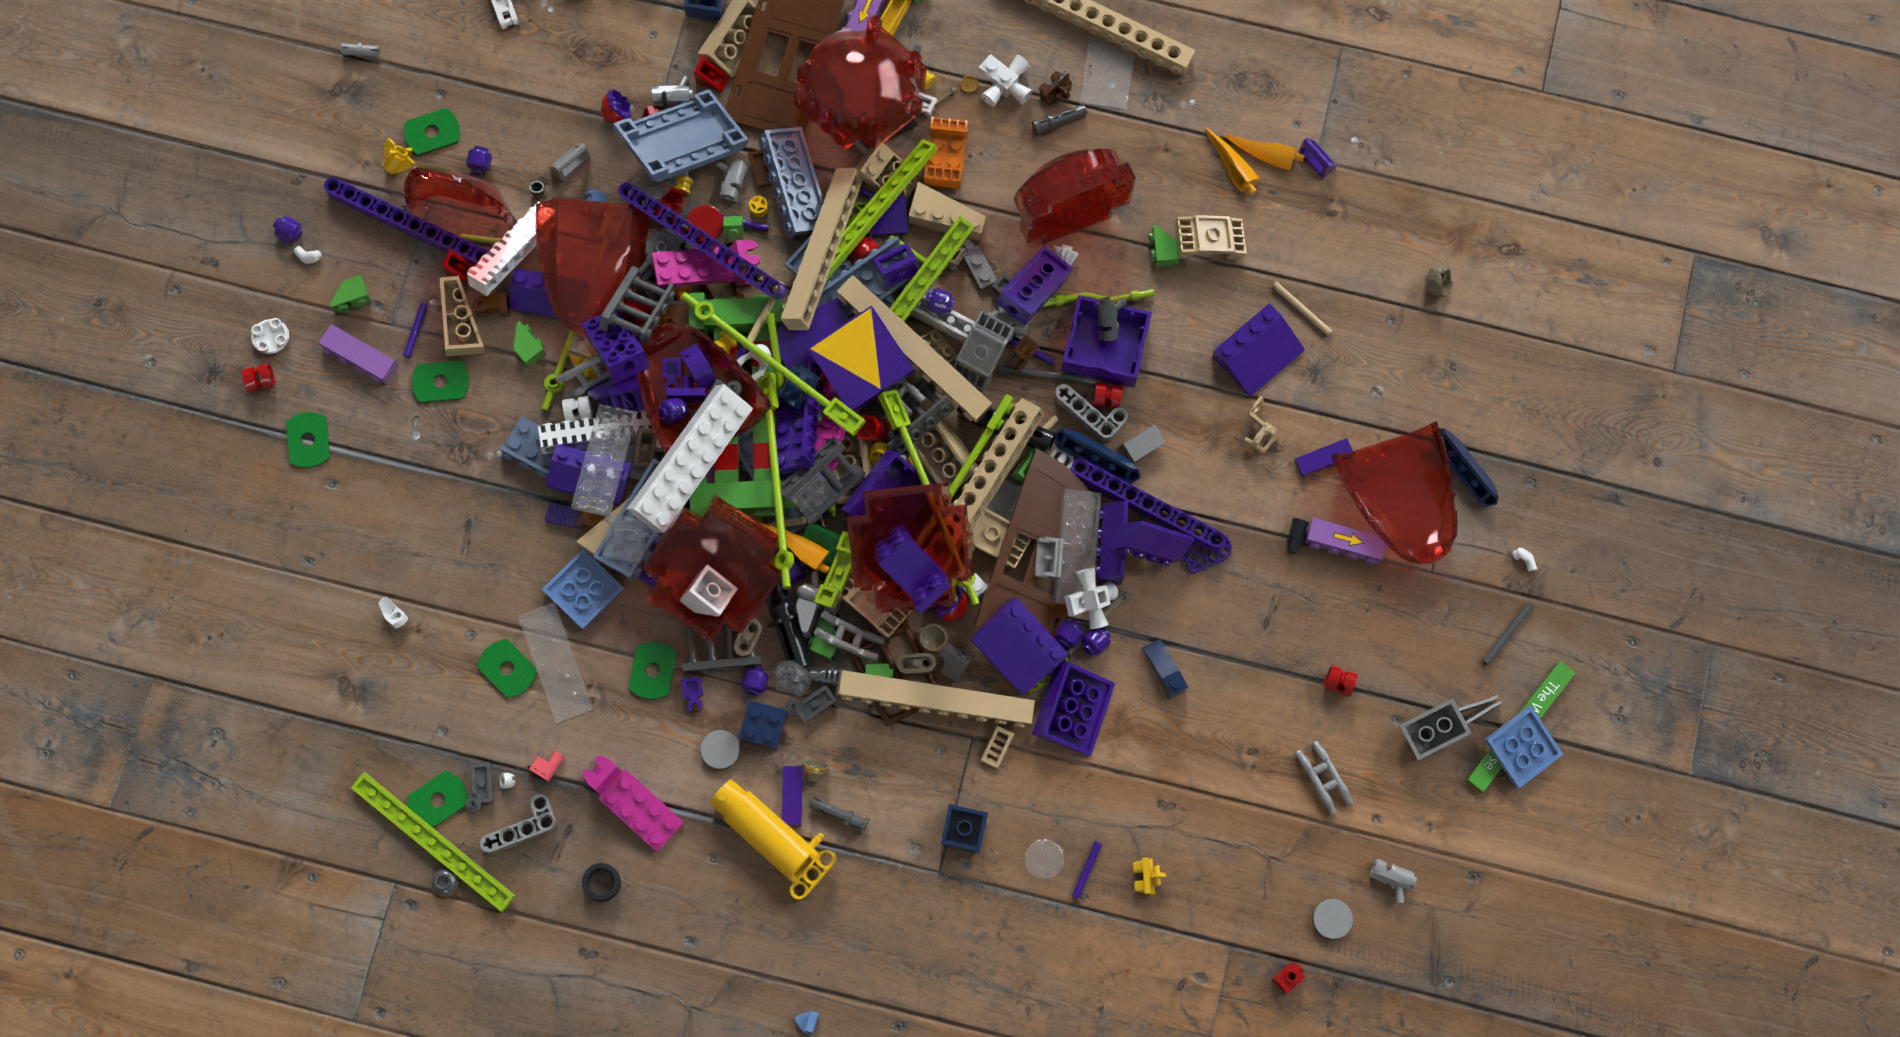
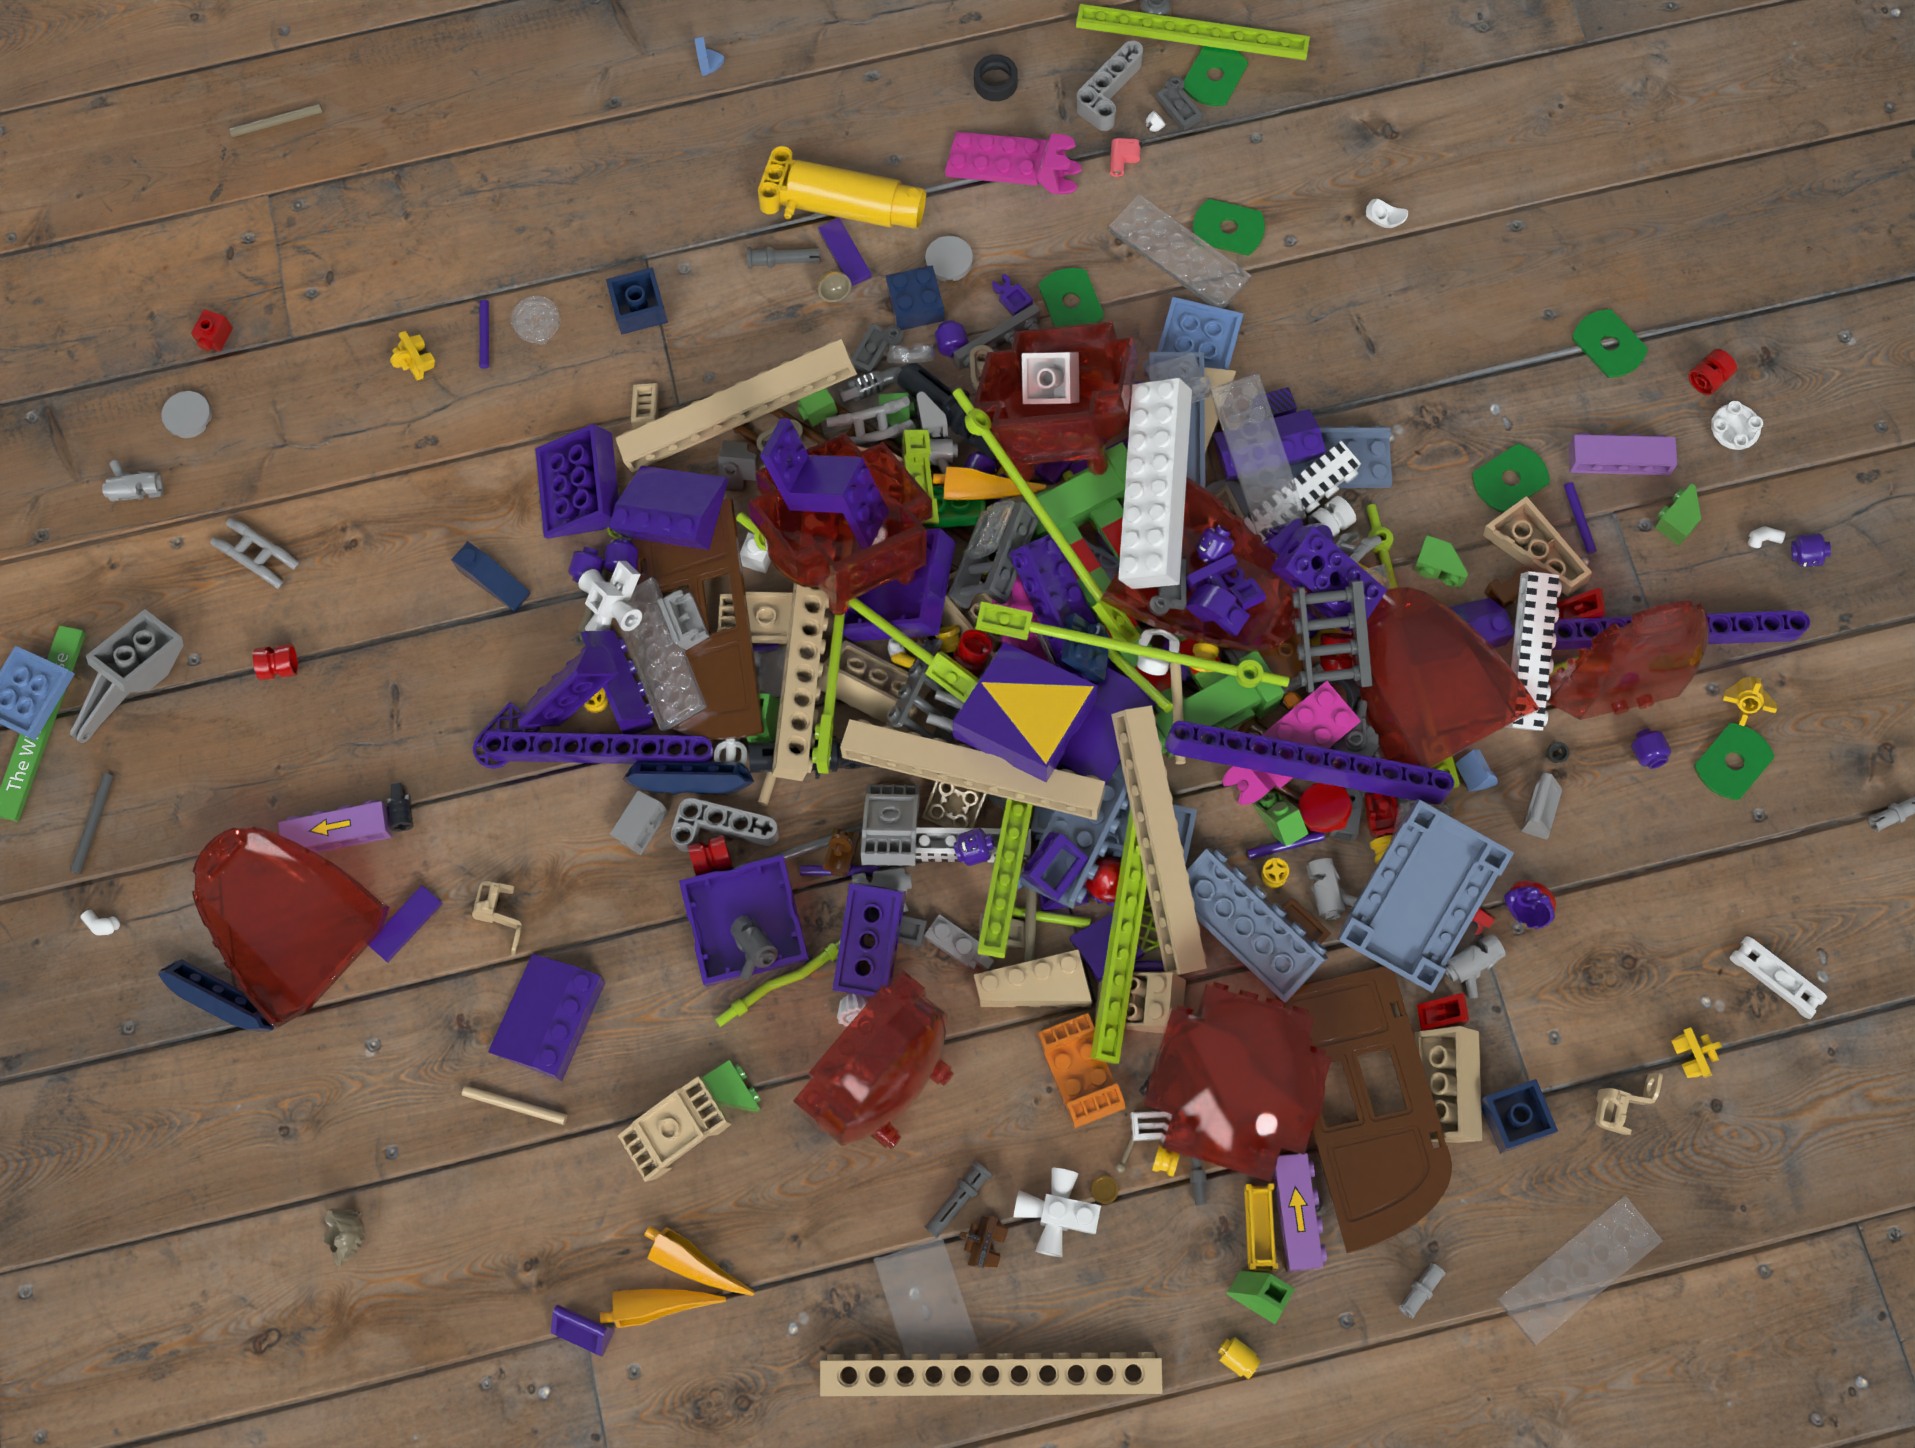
camera: 160 degrees right, 5 degrees down
none -> dark tan bar [1024,859,1037,962]

